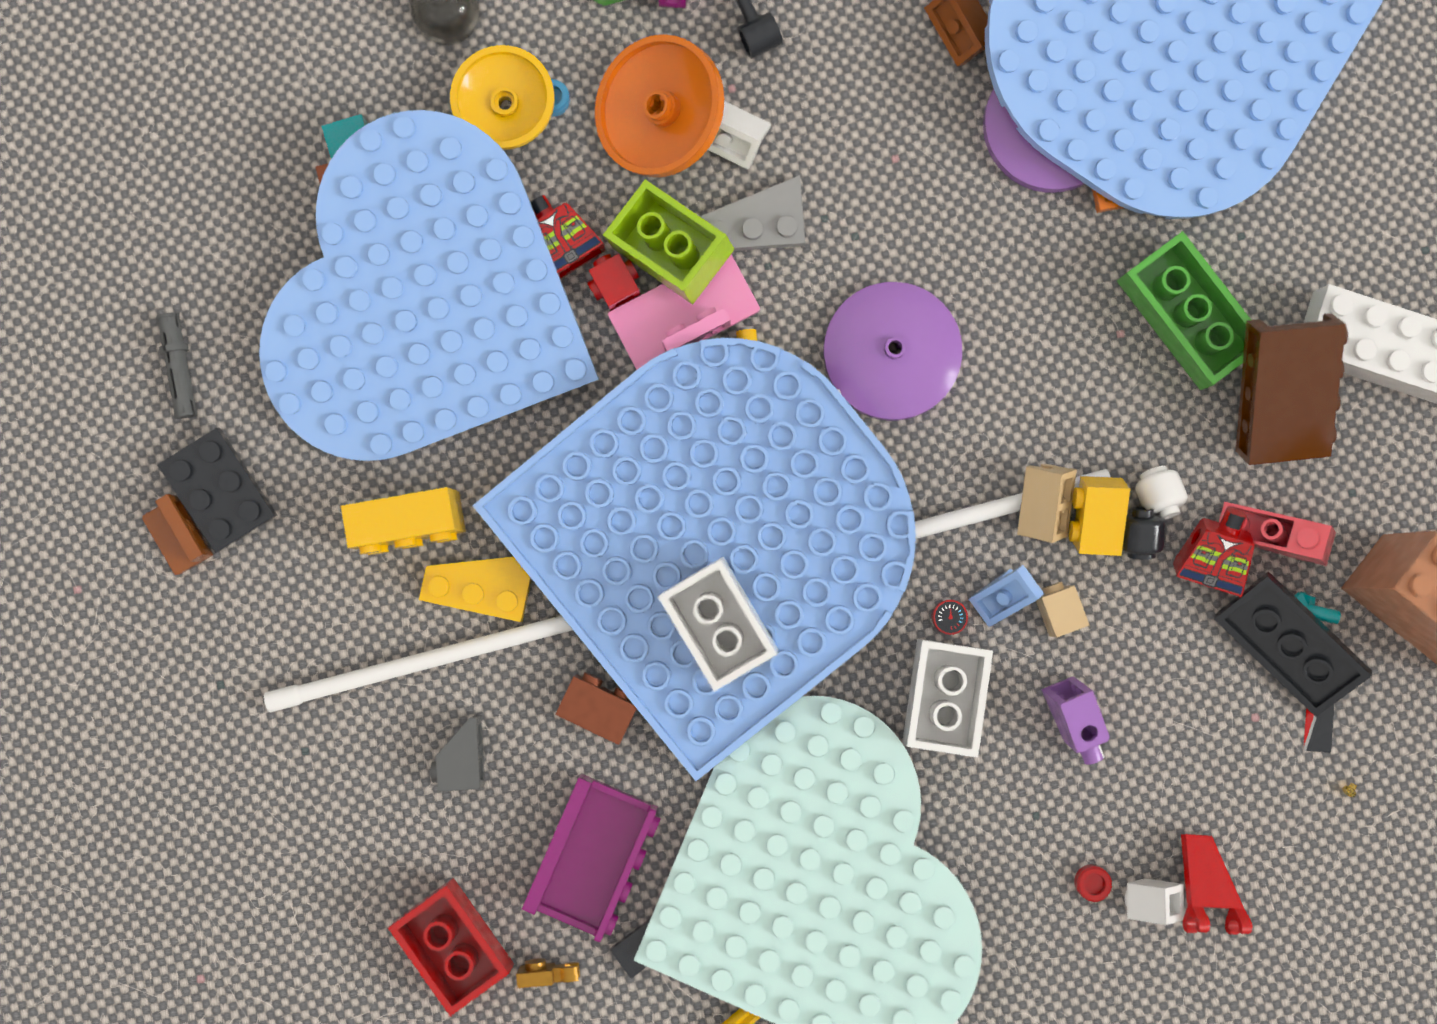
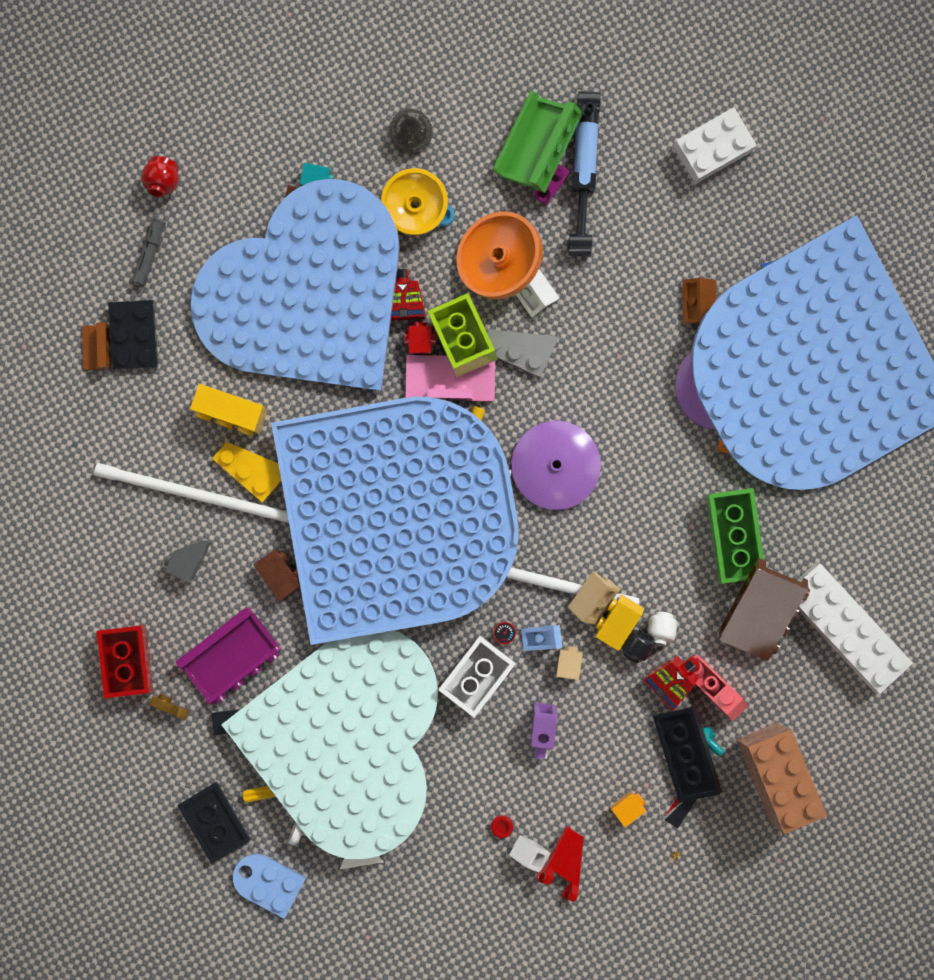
camera: 25 degrees right, 0 degrees up
white brick [658,557,778,691] -> none
none -> red piece [141,156,179,197]
none -> light orange brick [610,791,646,827]

